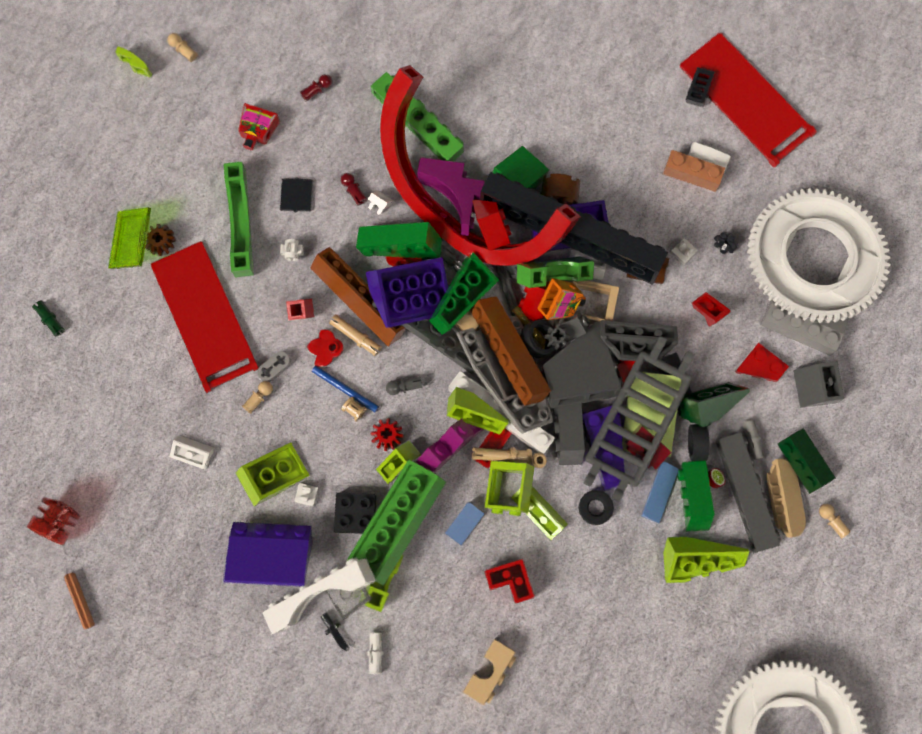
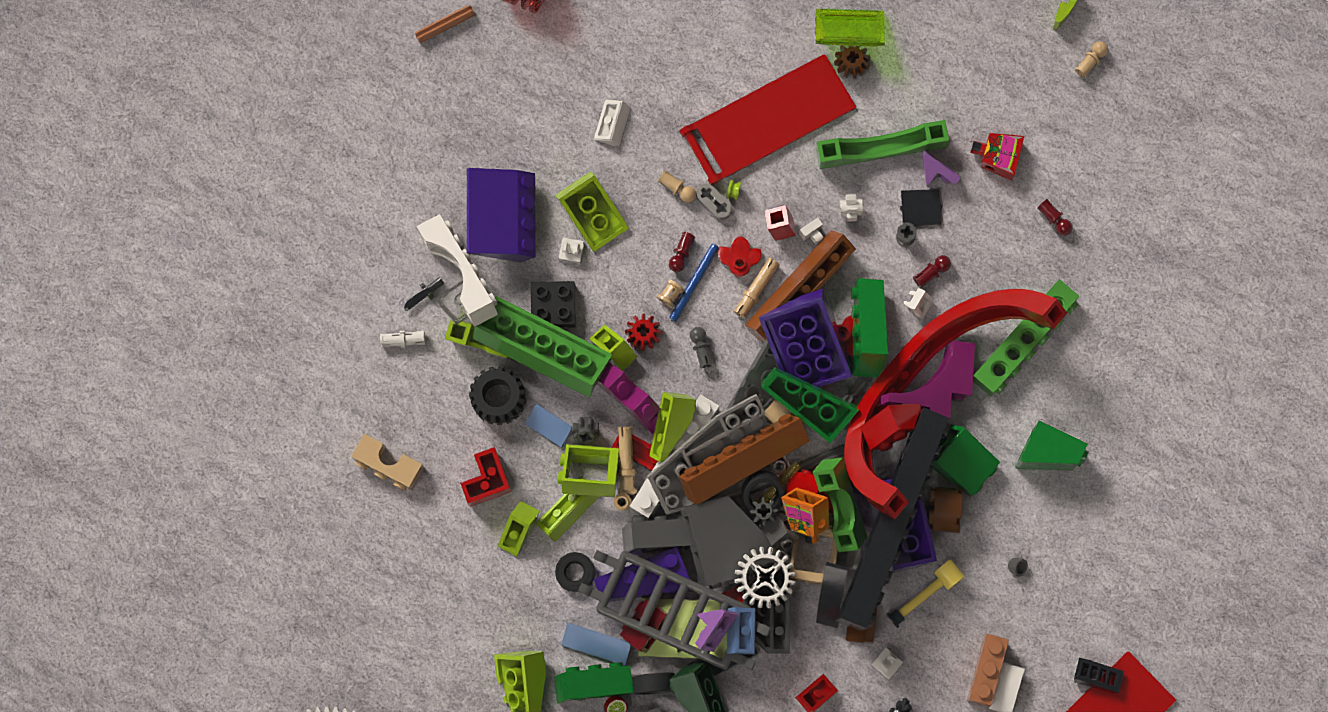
camera: 90 degrees right, 0 degrees up
none -> black tyre [469,366,526,425]
none -> lime slope [498,501,540,557]
none -> dark grey gear [573,417,599,444]
none -> dark red pin [668,232,696,272]
none -> medium lavender slope [695,609,738,652]
none -> lime bush [727,180,741,201]
none -> medium blue slope [727,607,755,654]
none -> white gear [735,547,796,608]
none -> white tile [799,217,824,245]
none -> black slope [816,562,849,628]
none -> light yellow piece [886,559,965,628]
none -> dark grey bush [896,223,917,247]
none -> medium lavender slope [922,149,960,186]
none -> dark grey hinge [1008,557,1028,577]
none -> green slope [1015,421,1089,471]

